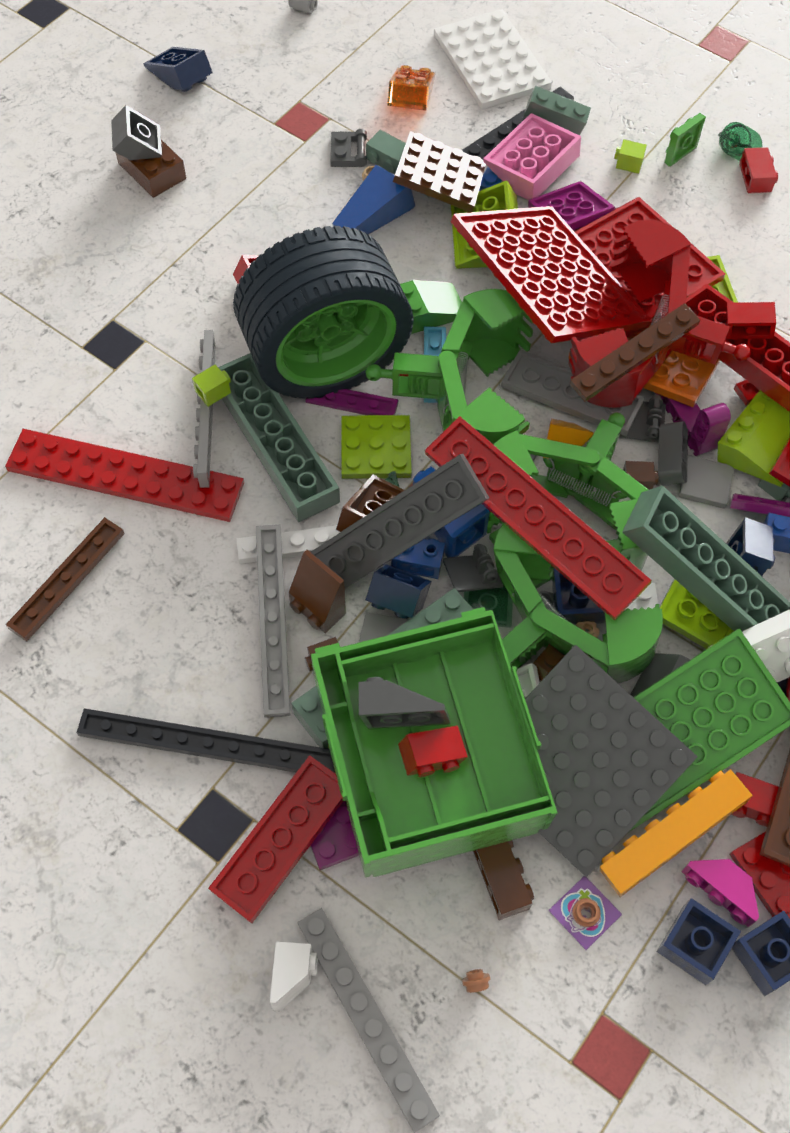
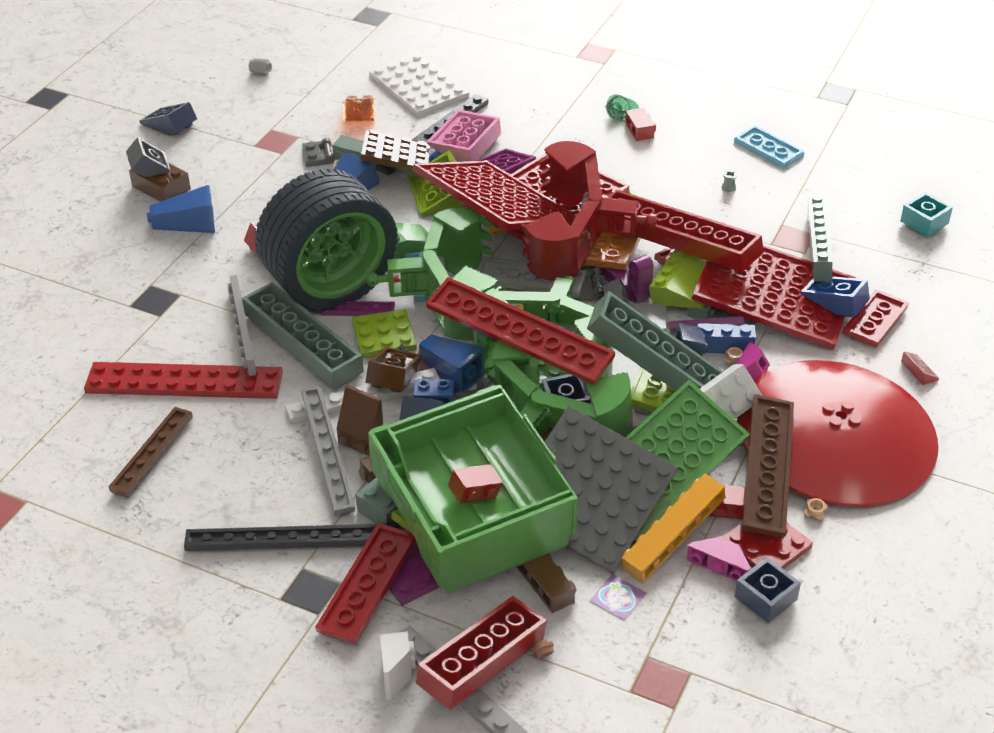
camera: 10 degrees left, 20 degrees down
lime brick [192,364,231,407] -> none
dark grey plate [311,454,489,589] -> none
dark grey slope [359,677,450,729] -> none
sand green brick [523,85,591,136] -> none
reddish brown plate [570,303,700,402] -> none
nougat plate [572,898,601,927] -> none
lime brick [614,139,647,174] -> none
dark blue brick [656,898,741,985] -> none
bright green plate [664,113,706,167] -> none
red brick [725,302,776,339] -> none
none -> blue slope [147,185,215,233]
none -> red brick [416,596,547,710]

